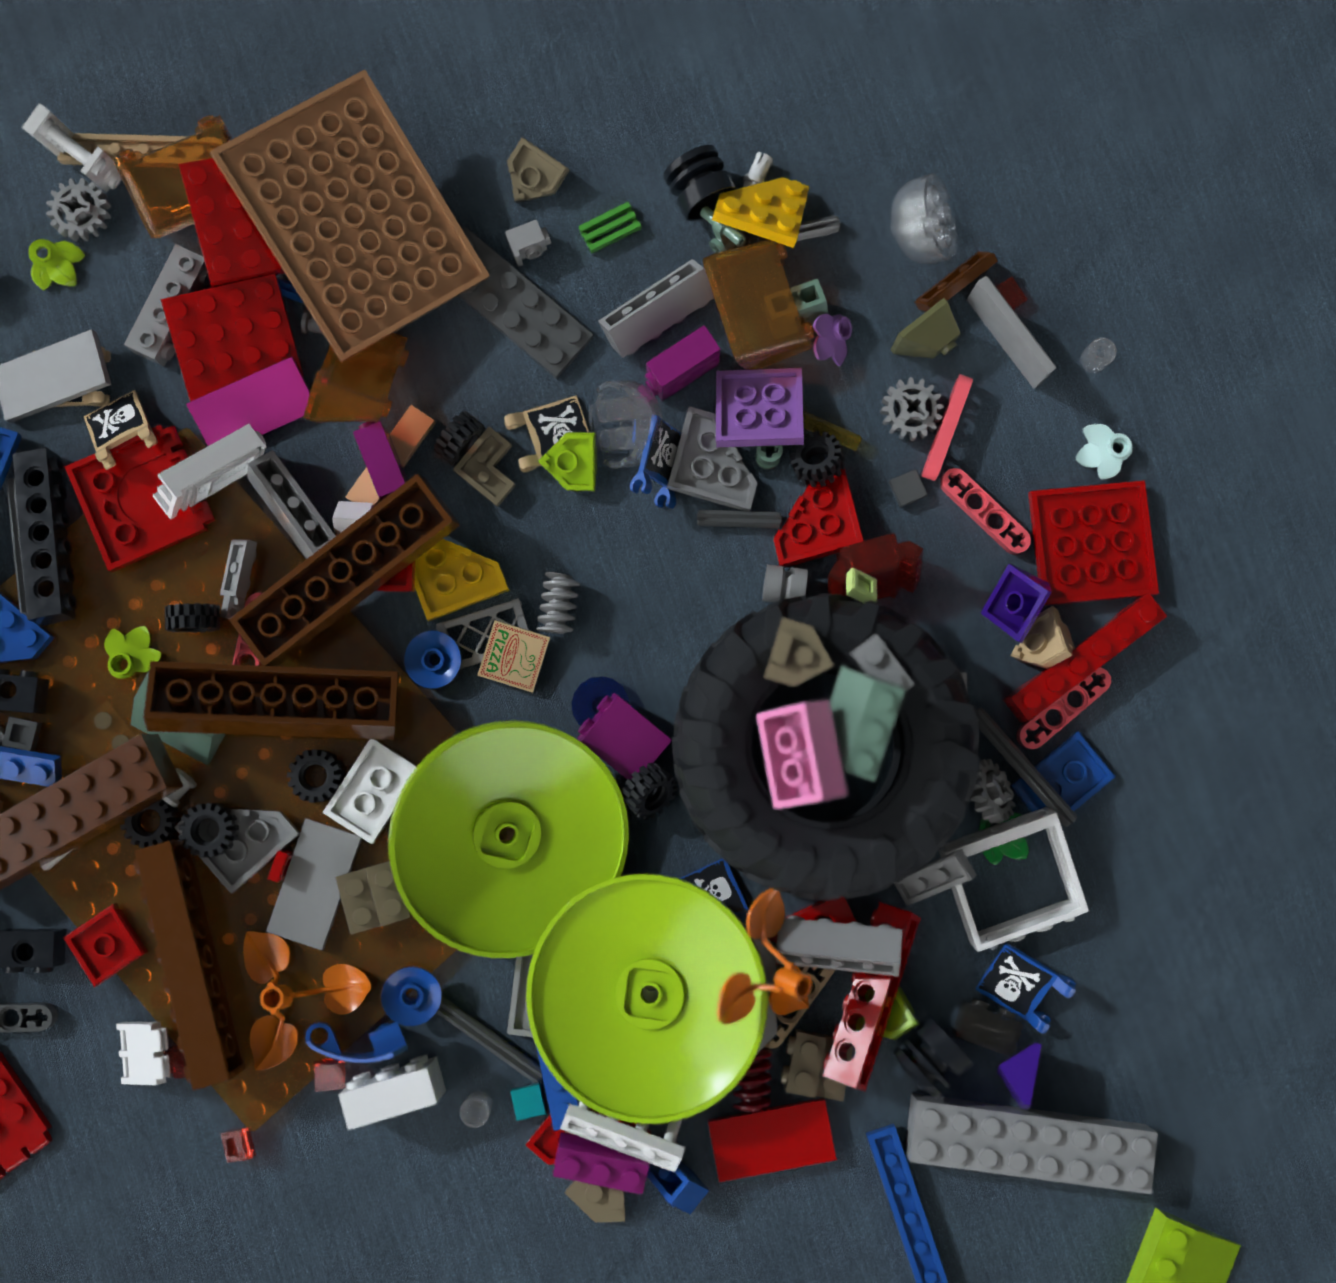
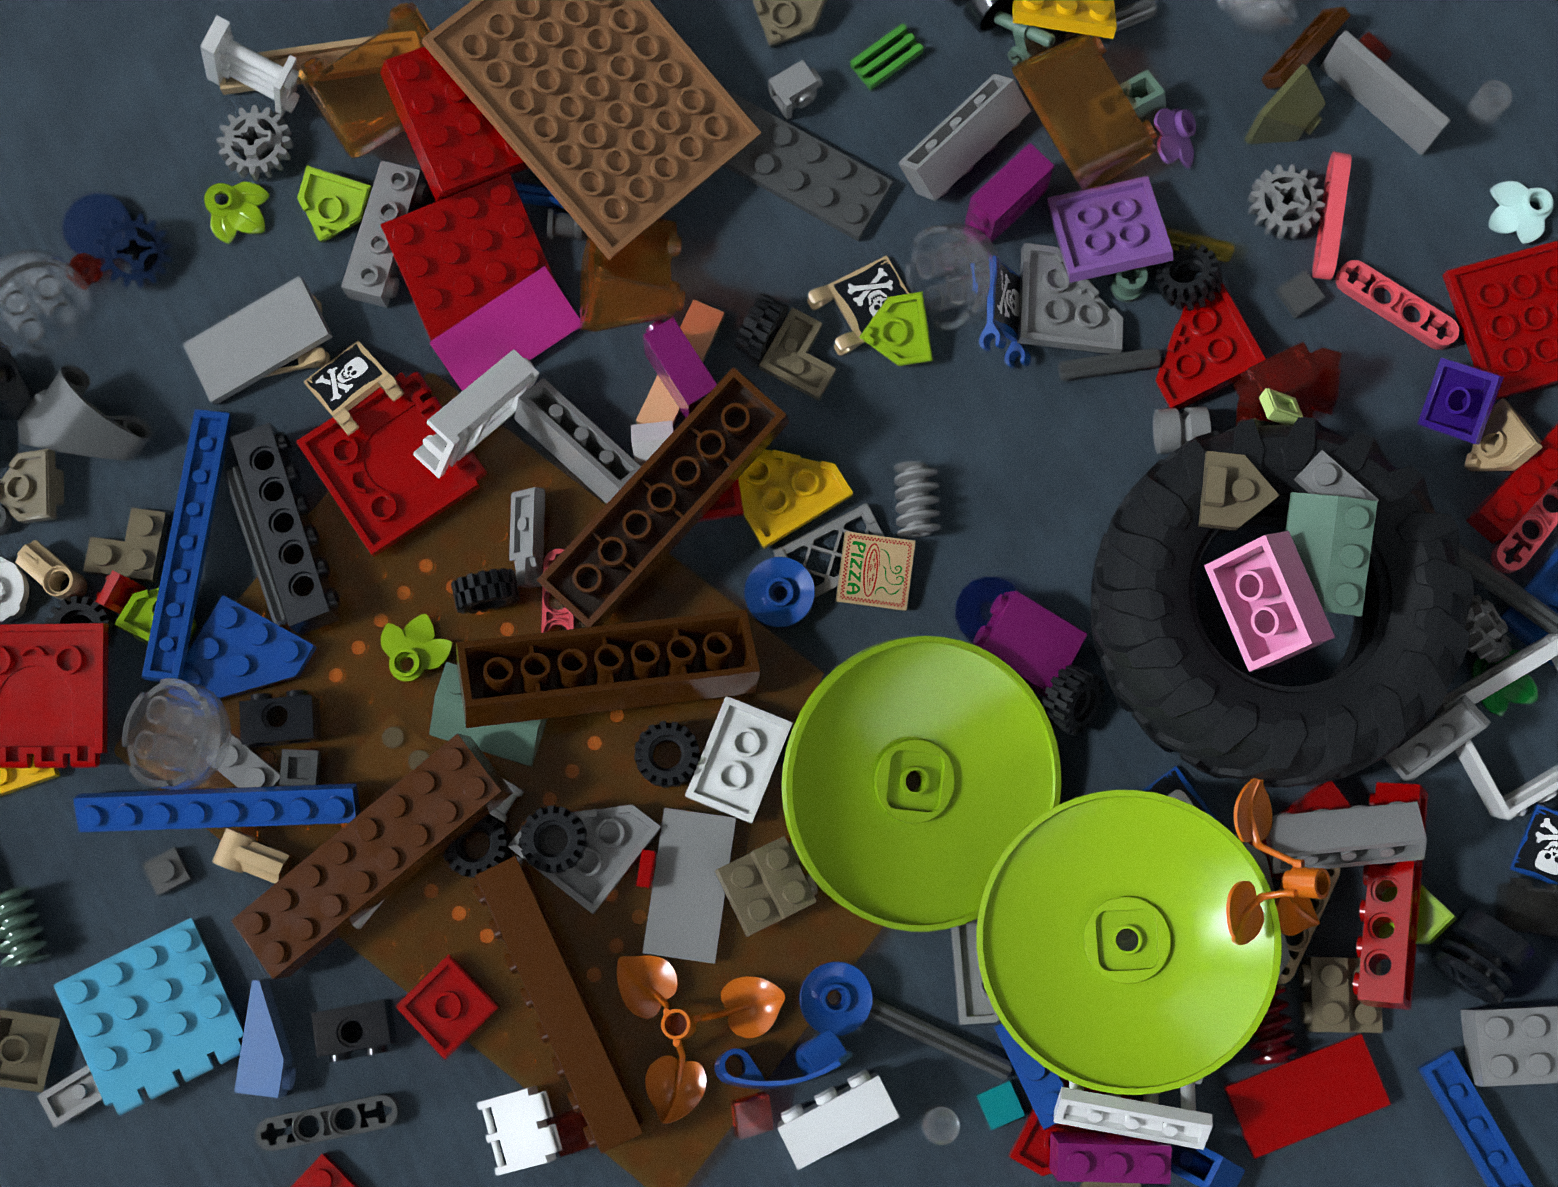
camera: 10 degrees left, 5 degrees down
none -> lime plate [297,166,372,243]

